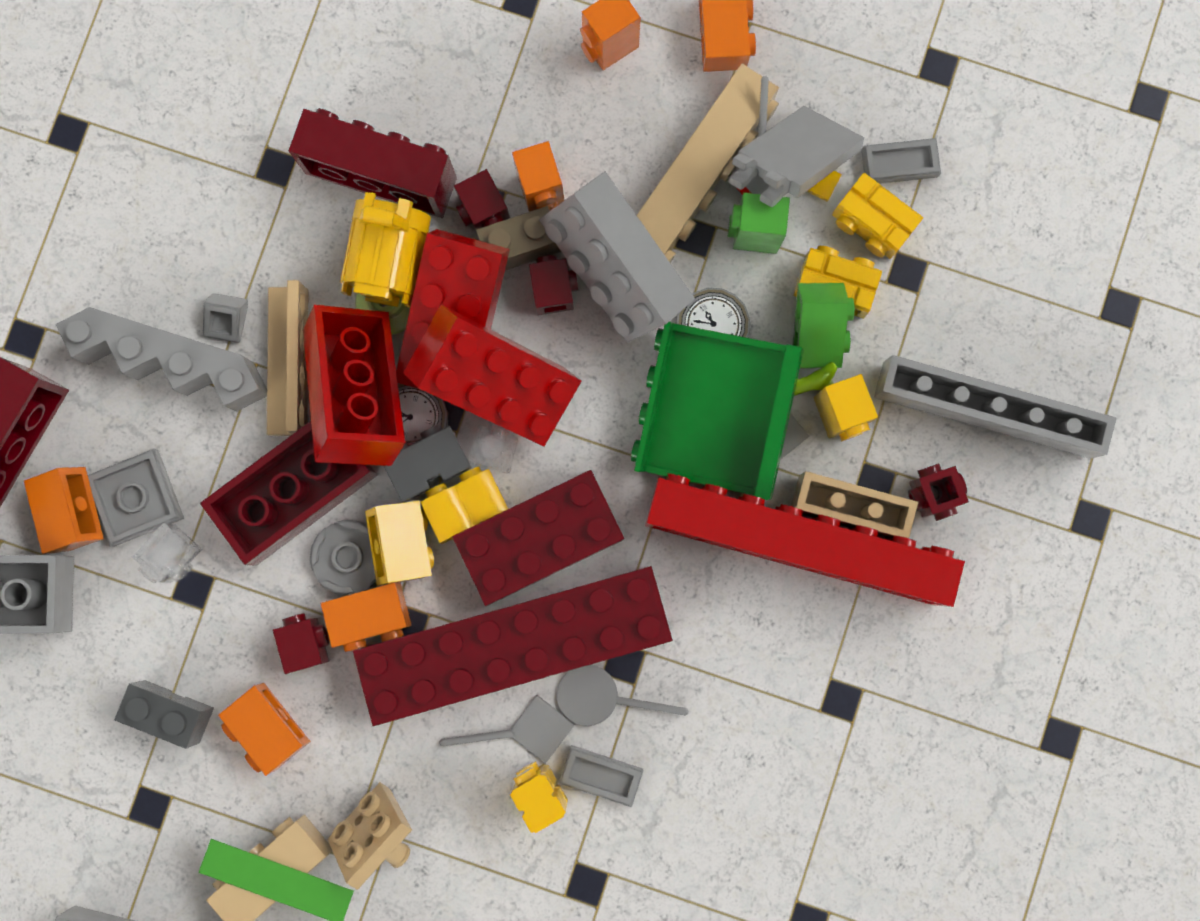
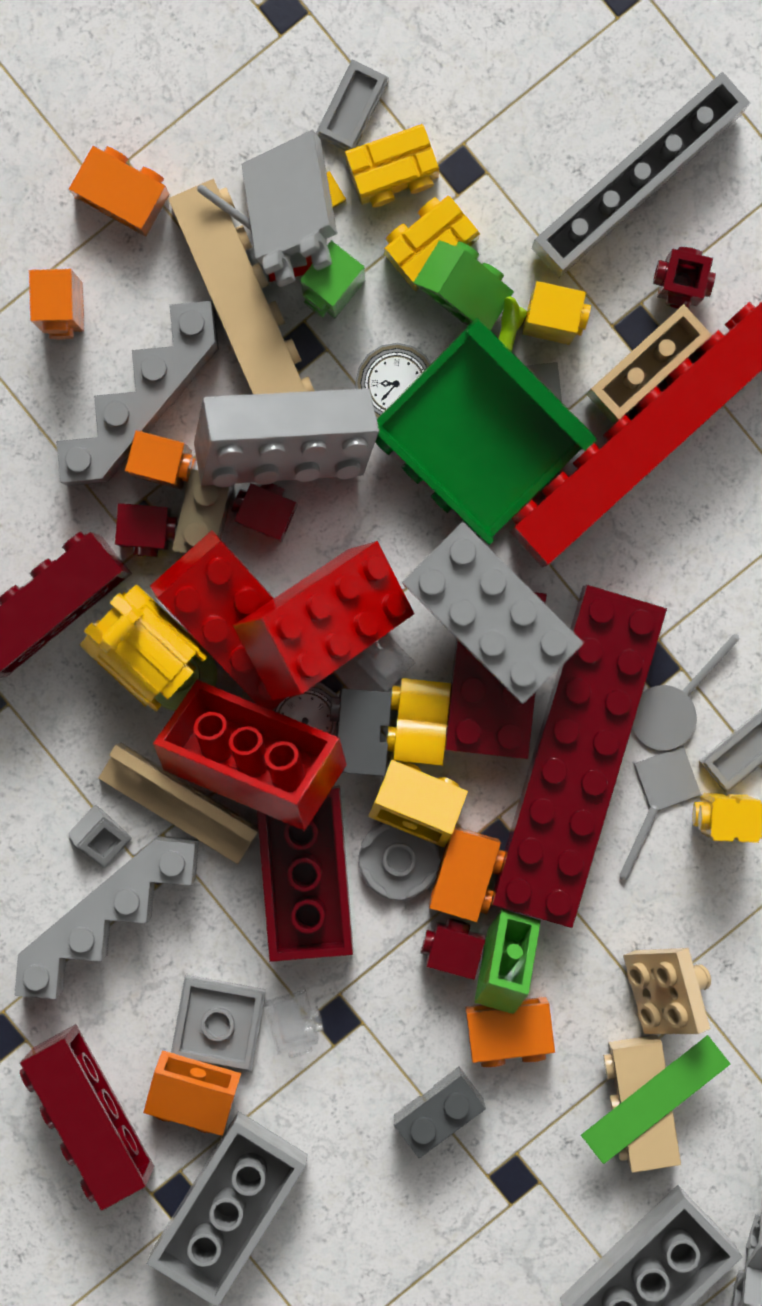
camera: 60 degrees left, 5 degrees up
none -> light grey brick [56,301,219,486]
none -> light grey brick [402,522,583,703]
none -> bright green brick [474,909,541,1014]

